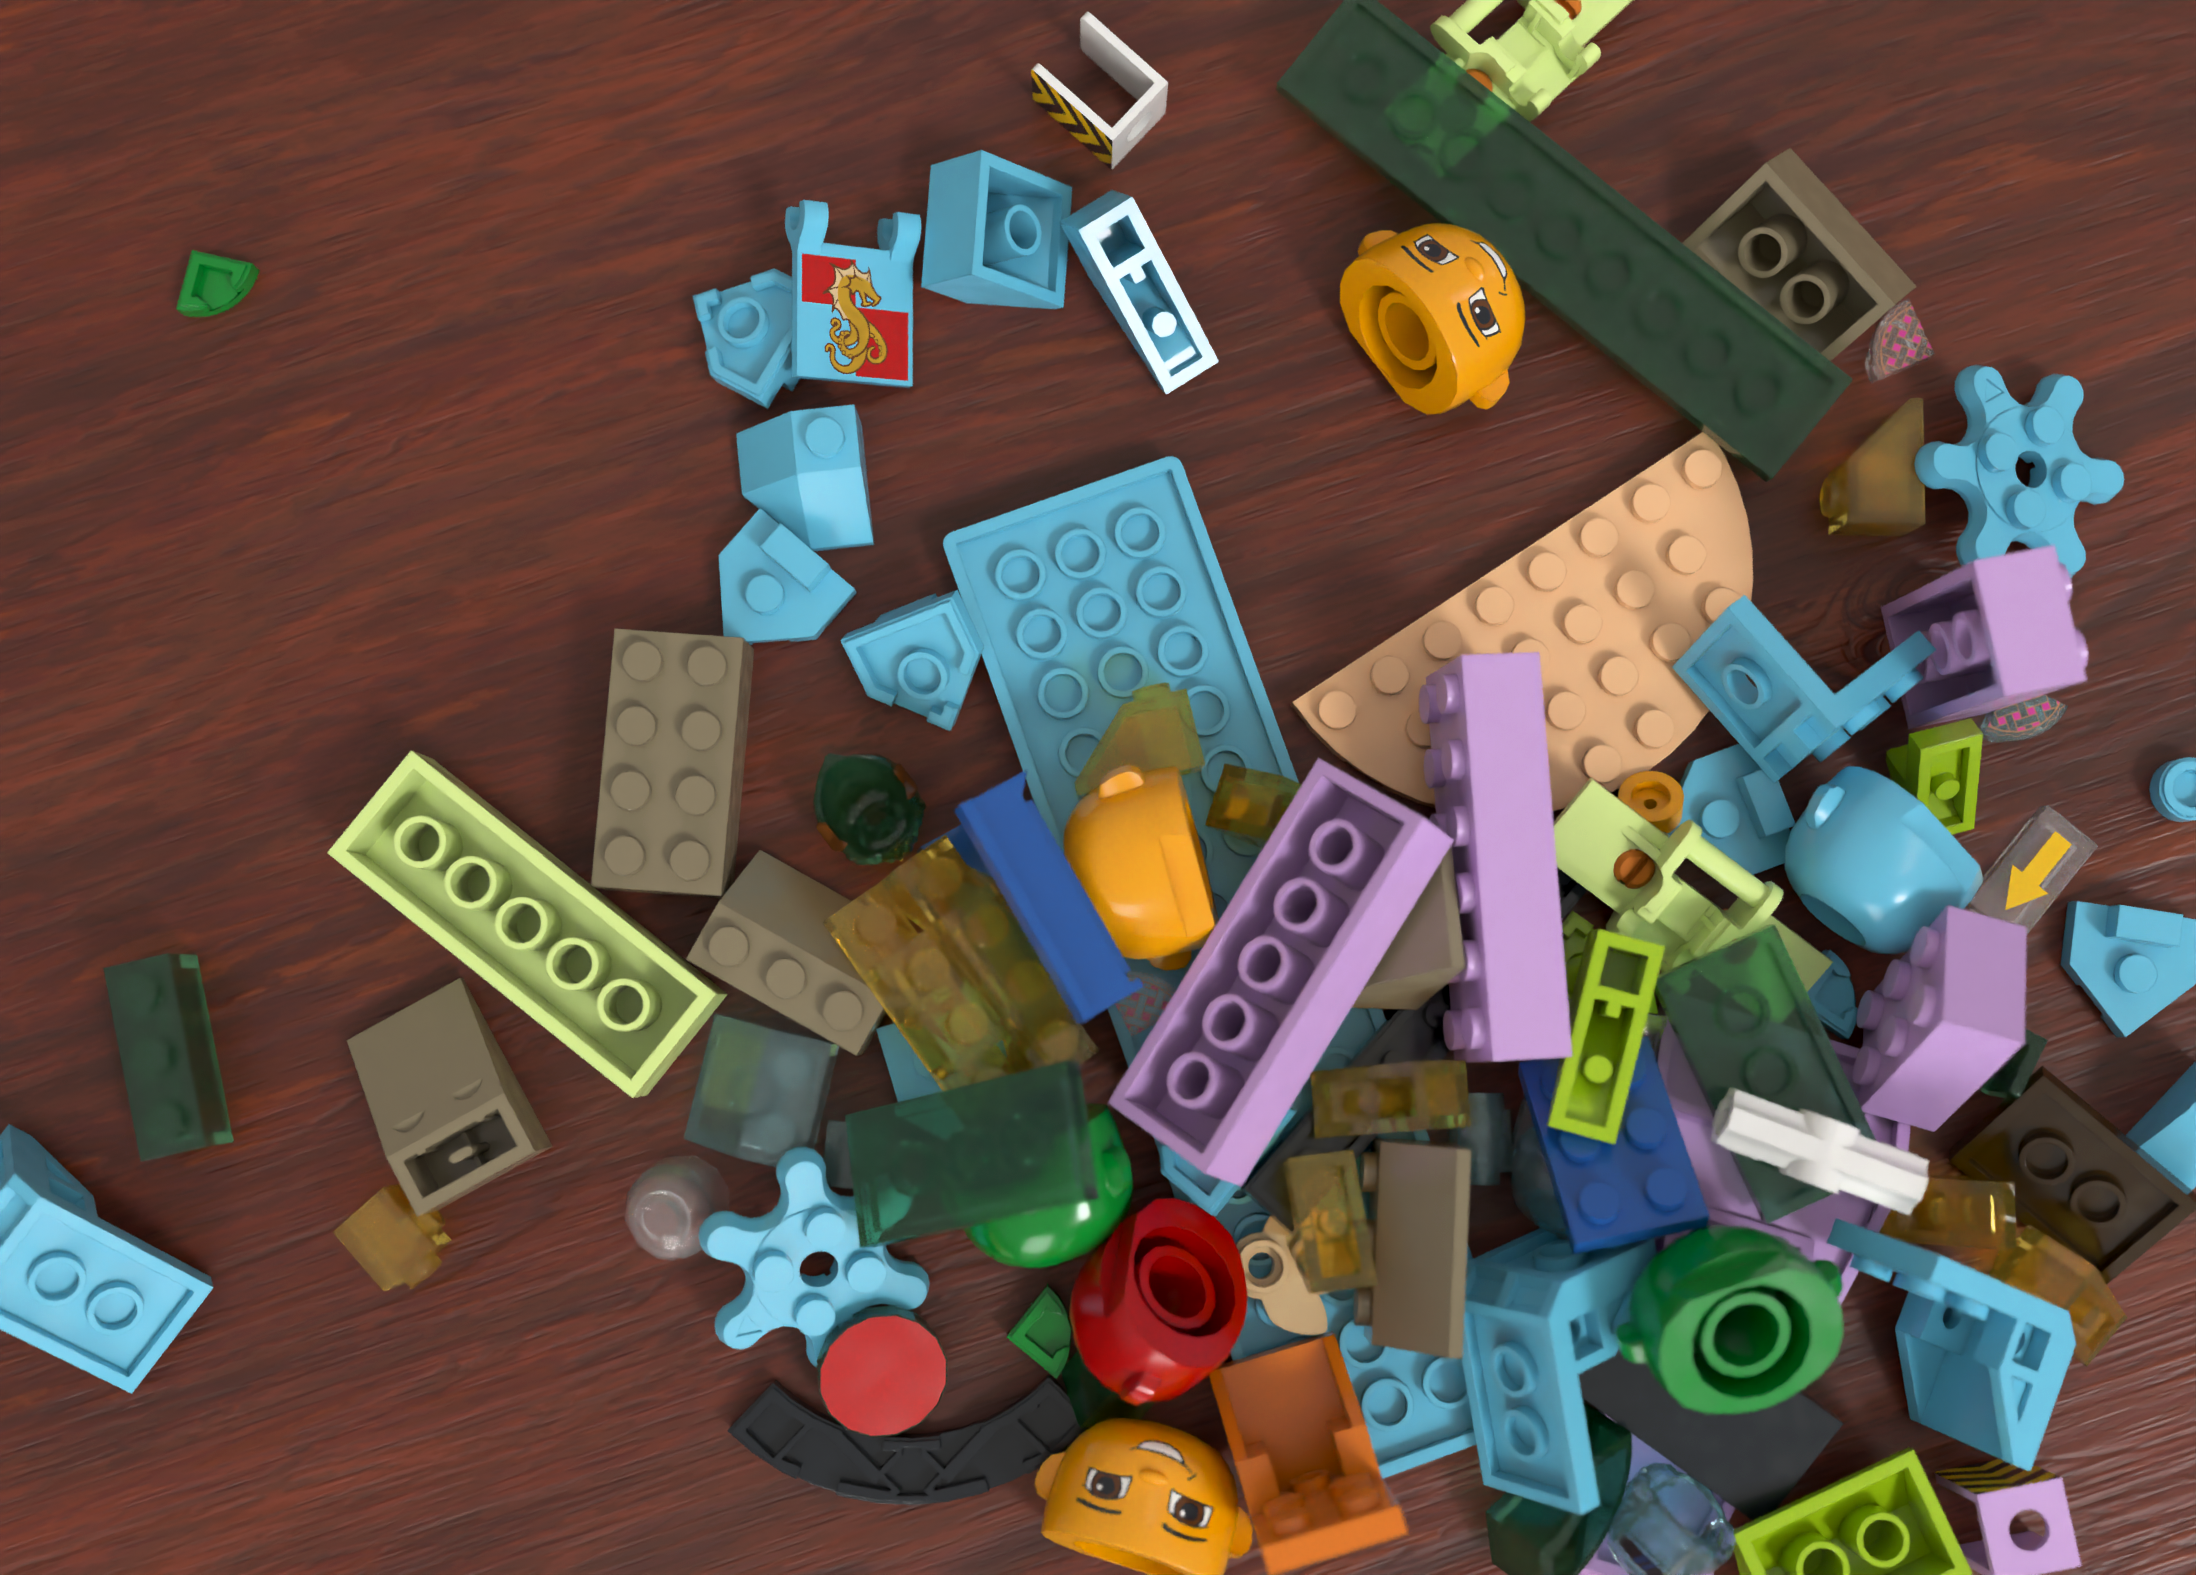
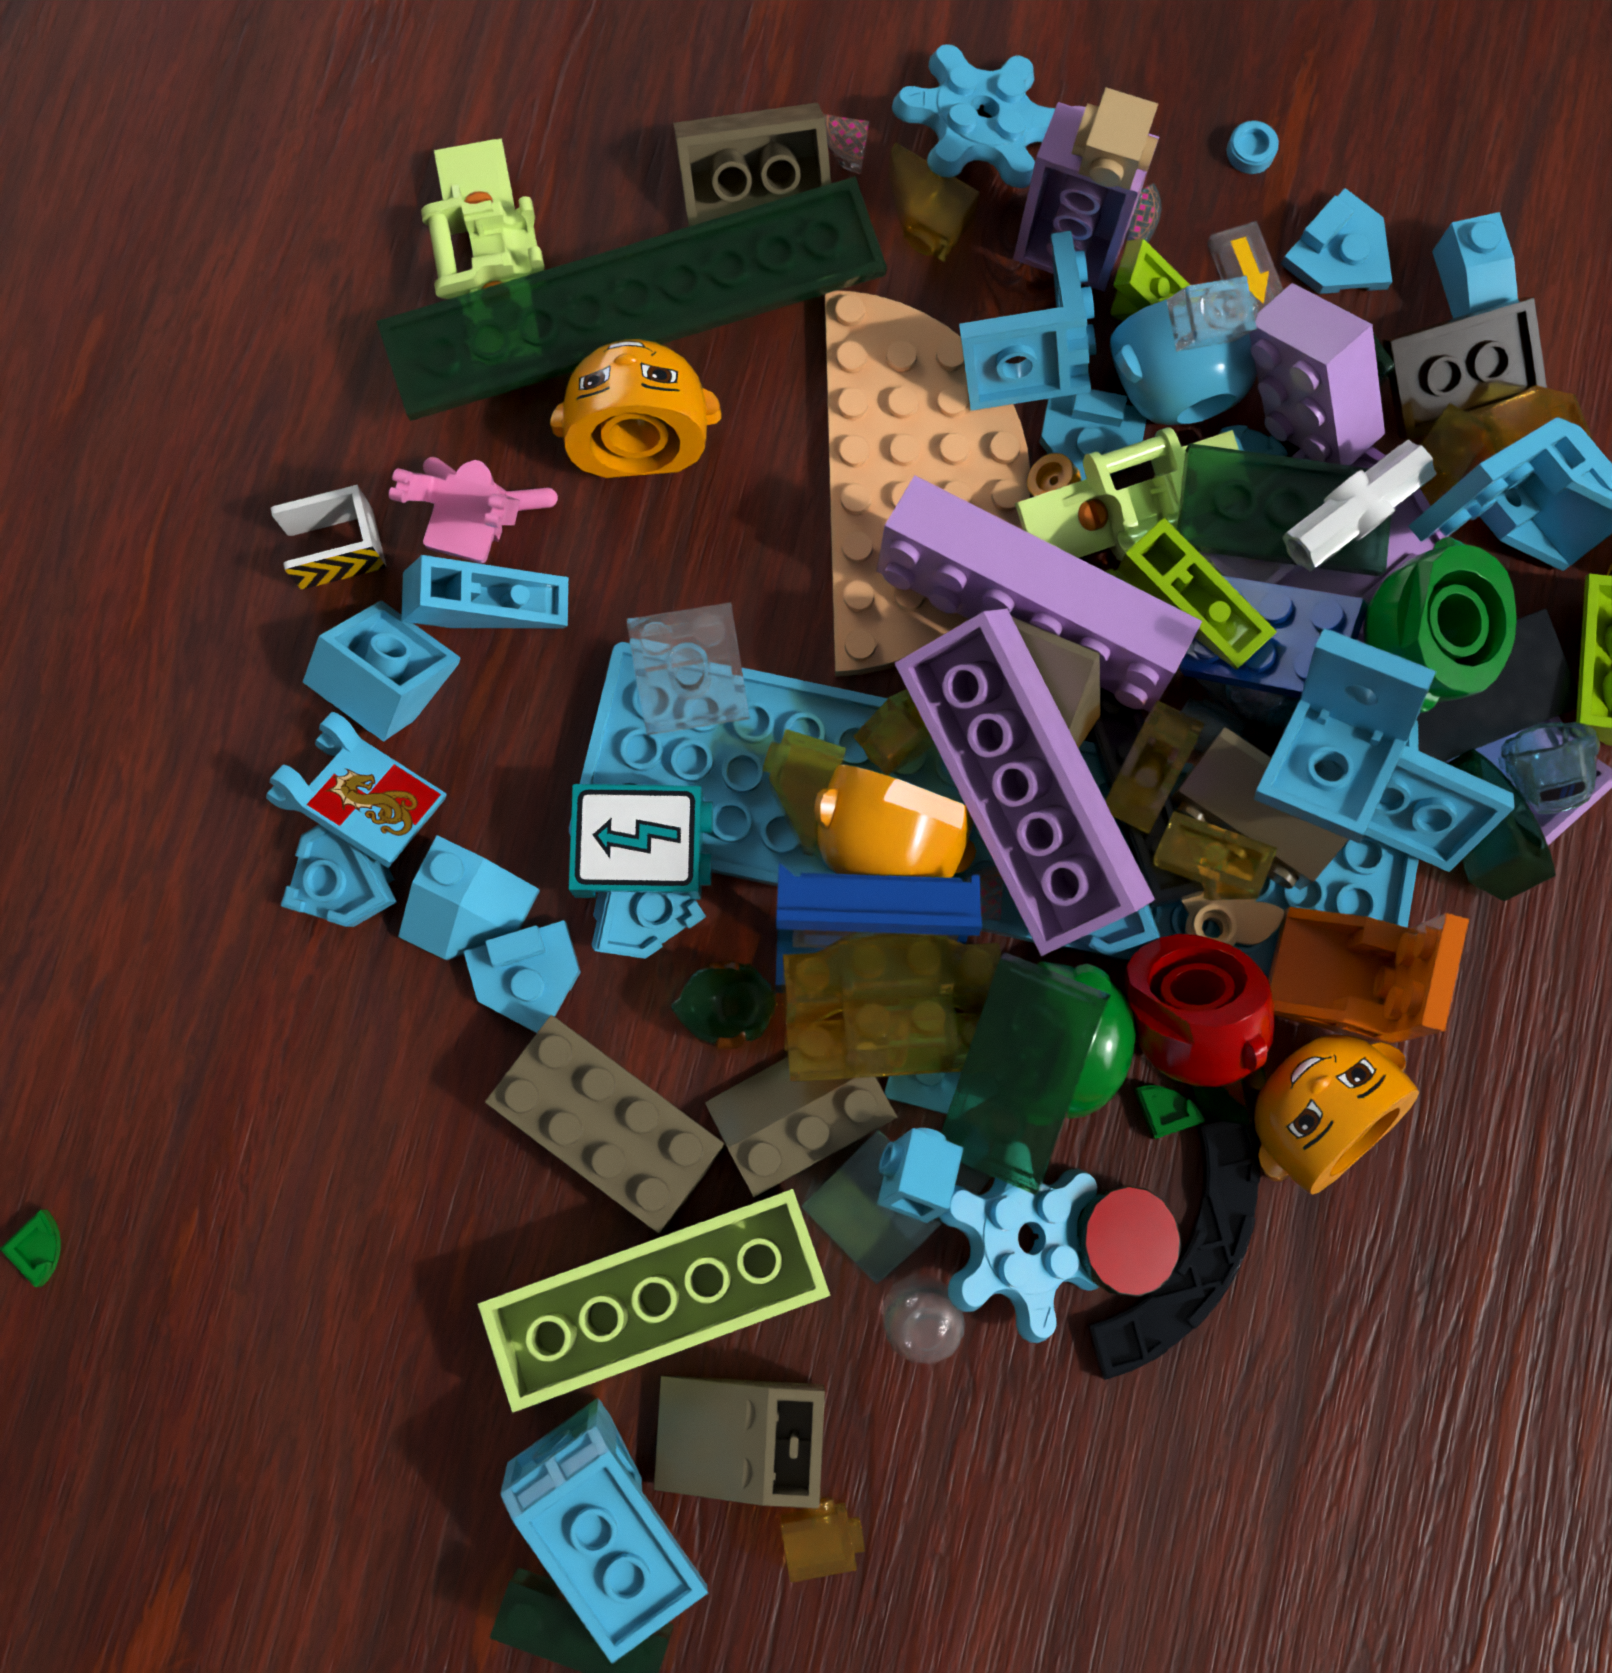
camera: 55 degrees left, 5 degrees down
none -> bright pink piece [389,457,558,564]
none -> medium azure bracket [500,1398,708,1663]
none -> panel [569,784,713,900]
none -> clear slope [627,602,750,735]
none -> medium azure brick [877,1128,963,1223]
none -> tan brick [1071,88,1158,190]
none -> clear brick [1166,276,1257,352]
none -> medium azure bracket [1254,628,1436,844]

